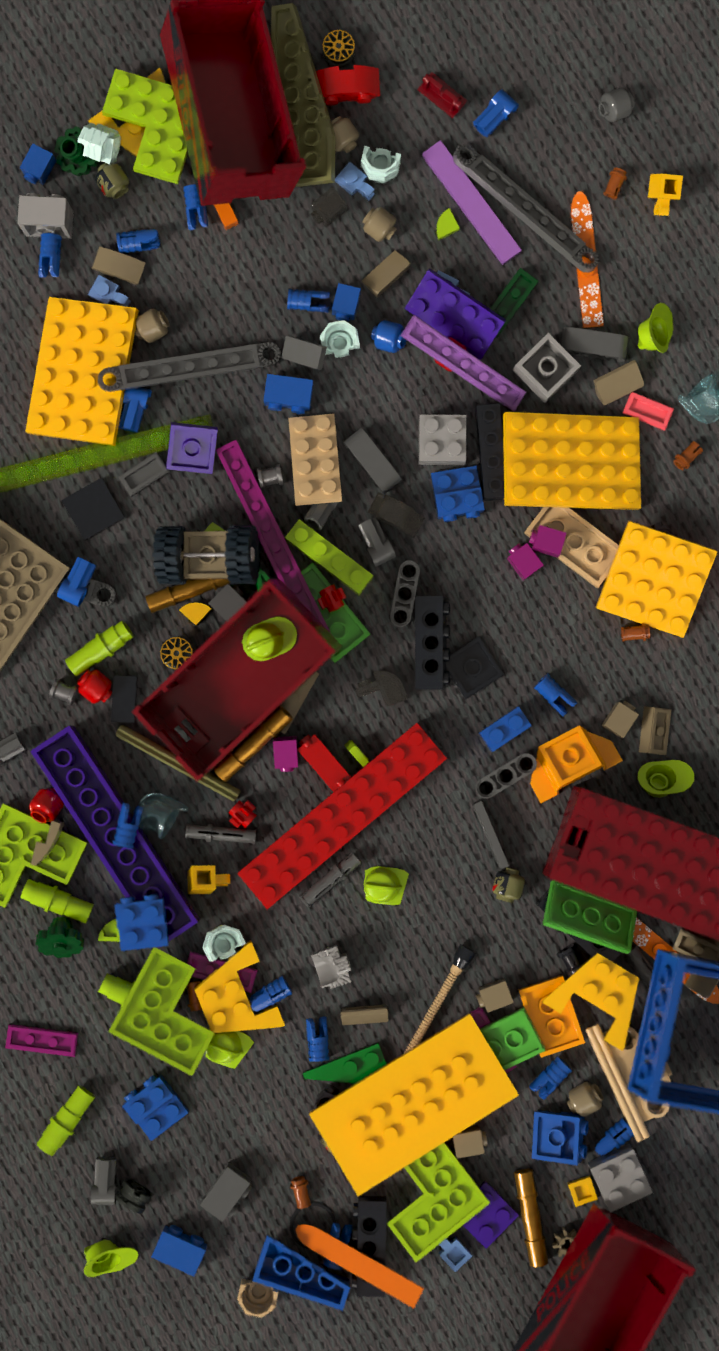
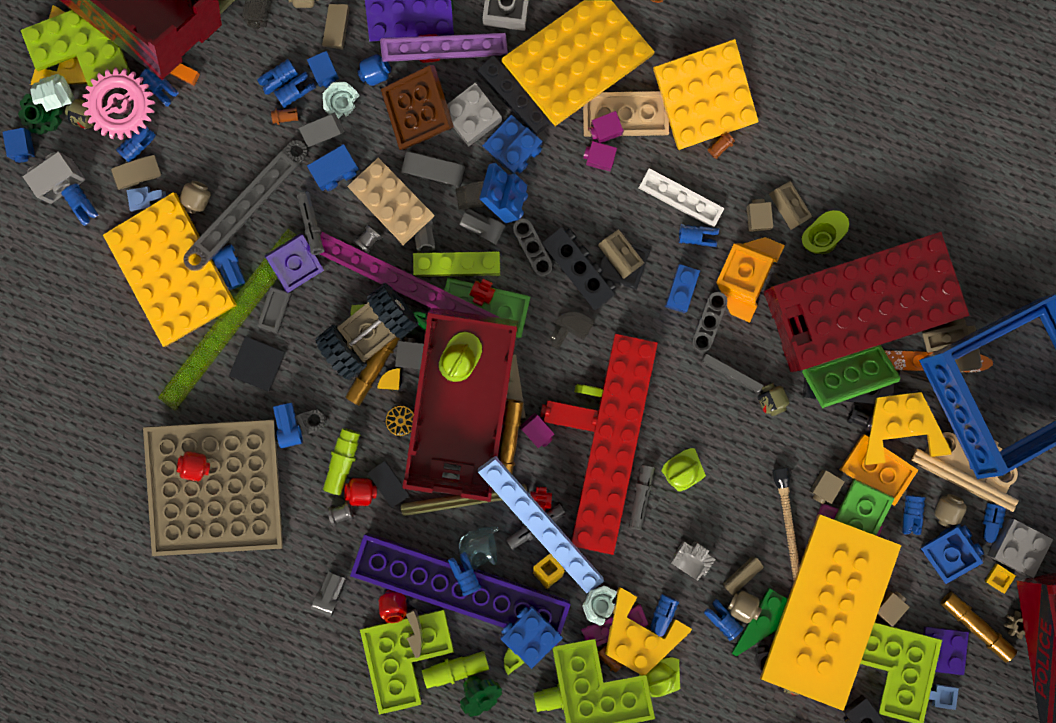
camera: 35 degrees left, 0 degrees up
none -> bright pink gear [82,68,155,140]
none -> blue hinge [257,59,299,95]
none -> dark orange pin [271,107,299,125]
none -> dark grey pin [297,192,324,255]
none -> reddish brown plate [381,65,454,150]
none -> light blue plate [478,456,604,593]
none -> blue plate [479,163,528,223]
none -> dark tan slope [598,229,644,278]
none -> white plate [639,168,724,228]
none -> dark tan head [728,591,762,623]

